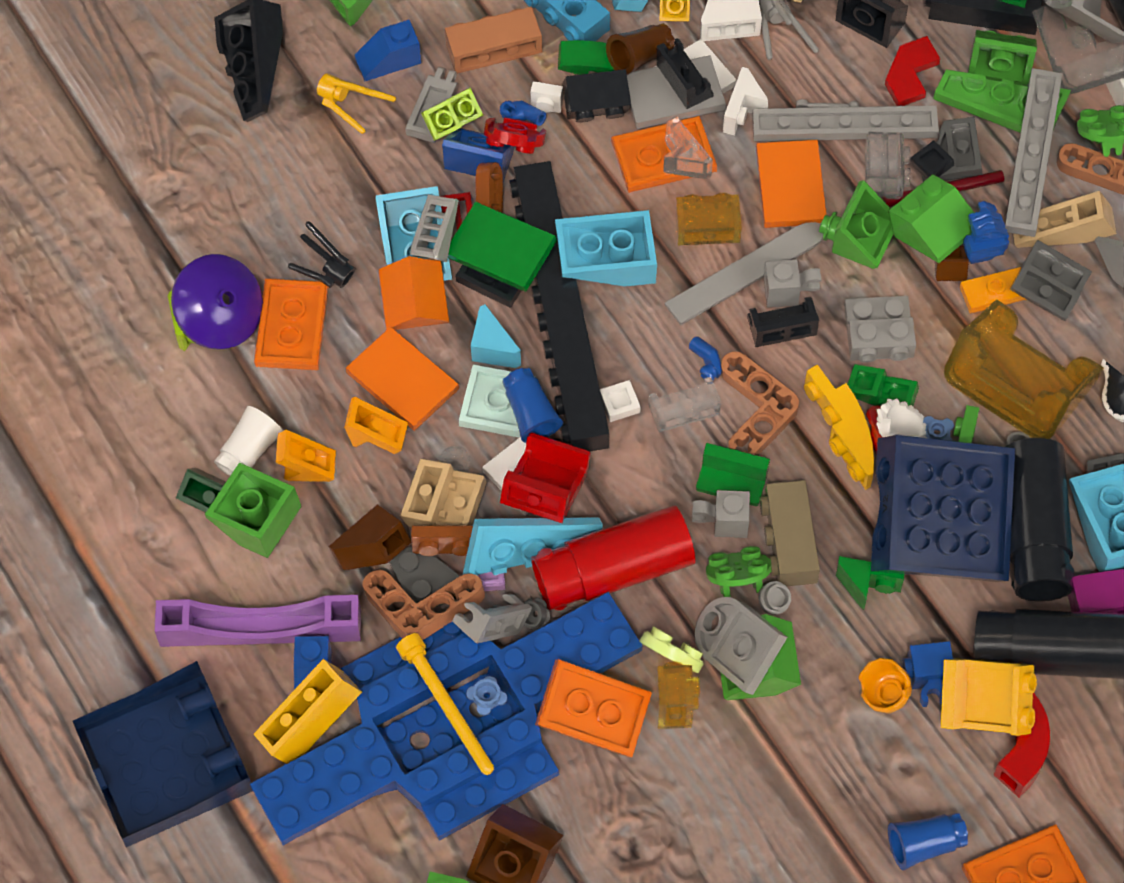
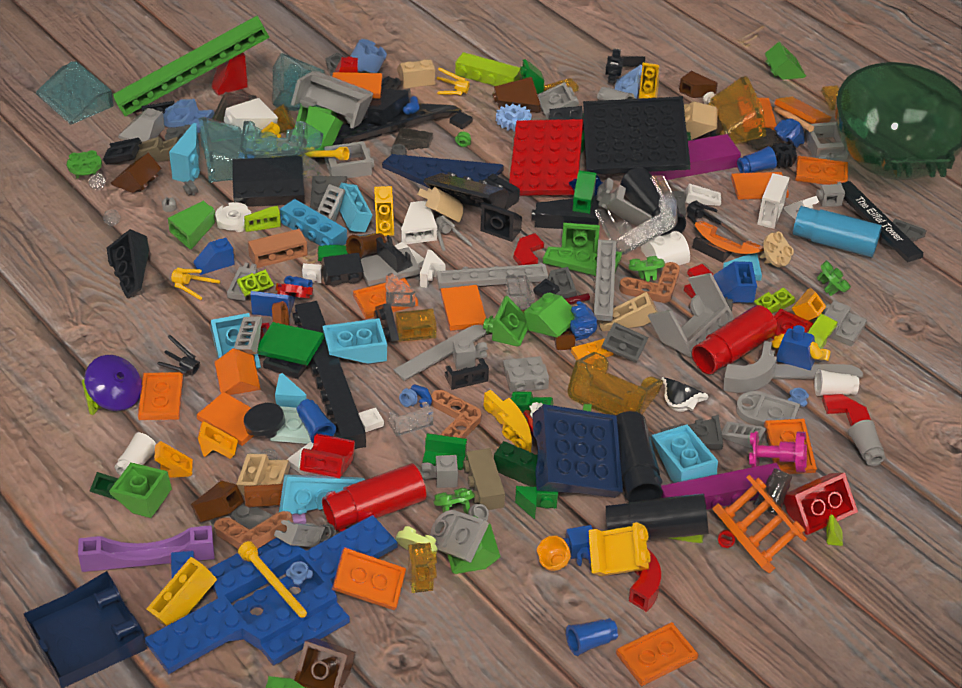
camera: 10 degrees left, 20 degrees down
none -> black tile [244,403,285,438]
none -> black plate [374,303,399,342]
none -> medium blue plate [399,388,418,407]
none -> dark green brick [494,441,538,487]

